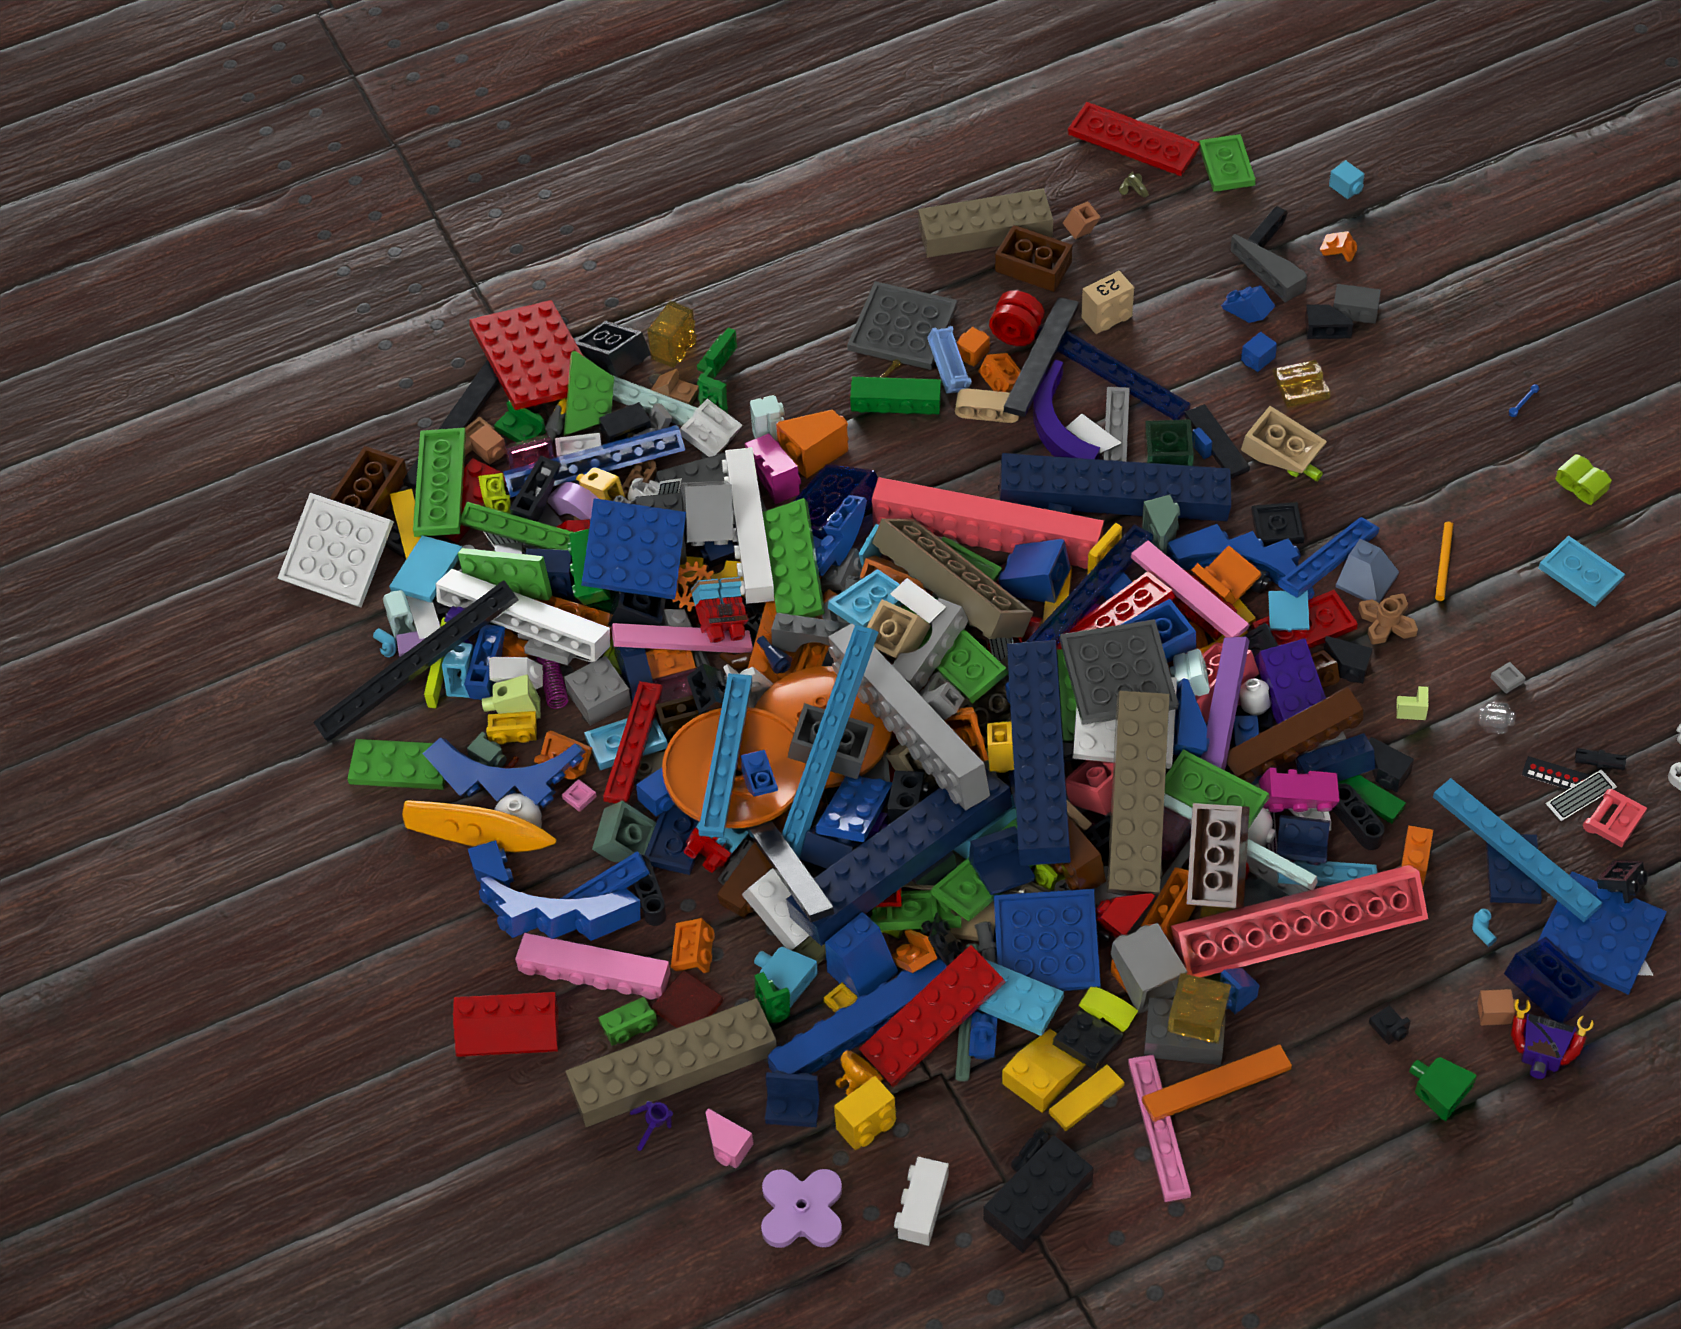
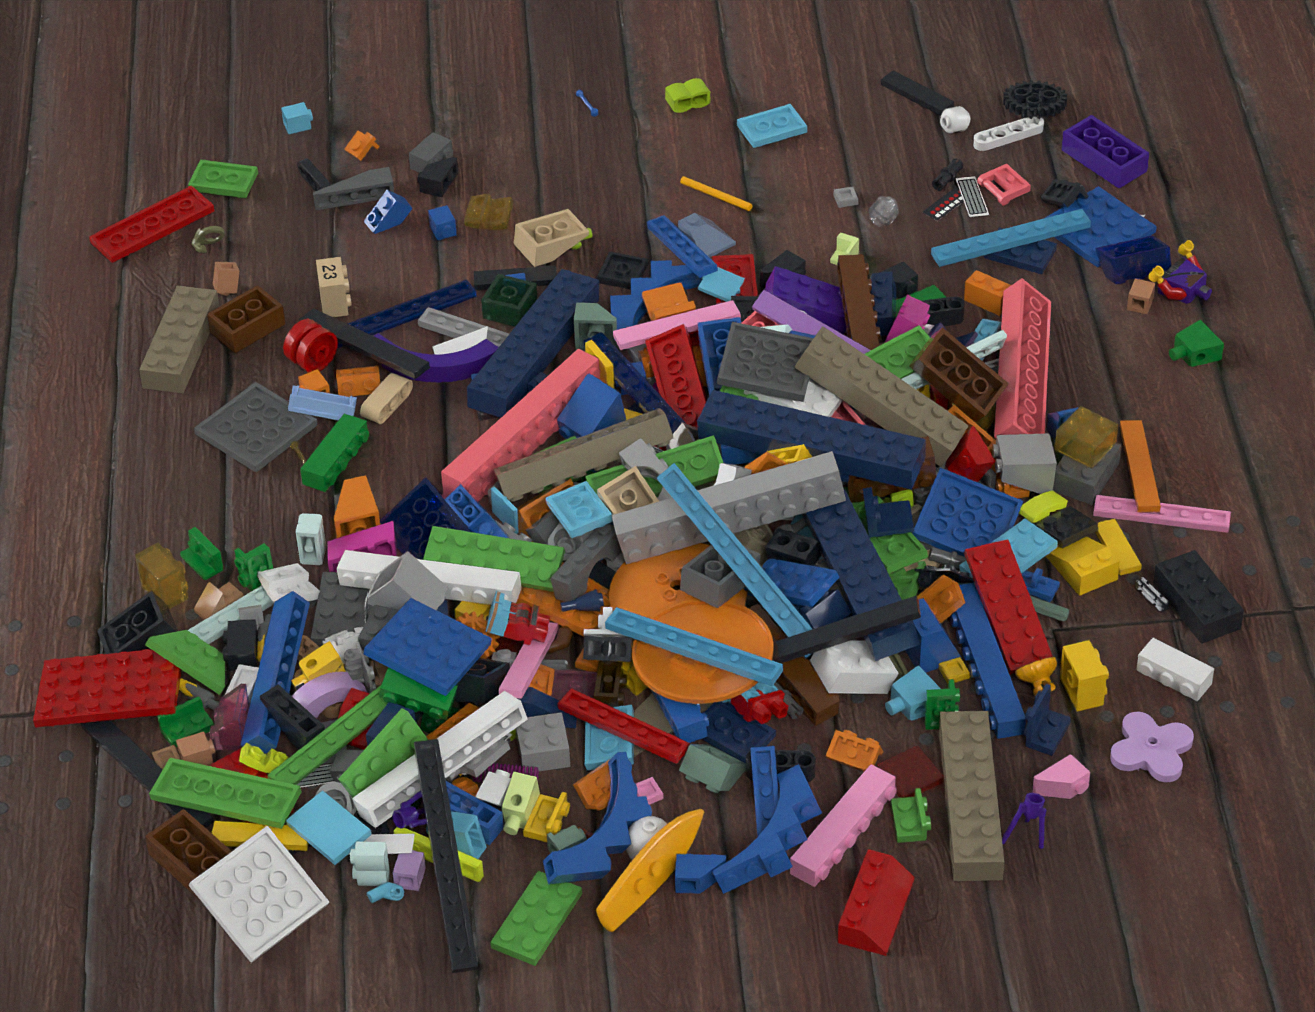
camera: 70 degrees left, 10 degrees down
blue slope [741,750,778,797] -> none
white sticker [890,578,946,623] -> none
medium nougat plant [1358,594,1418,645] -> none
black bracket [1369,1005,1411,1045] -> none
medium azure arm [1472,909,1497,947] -> none

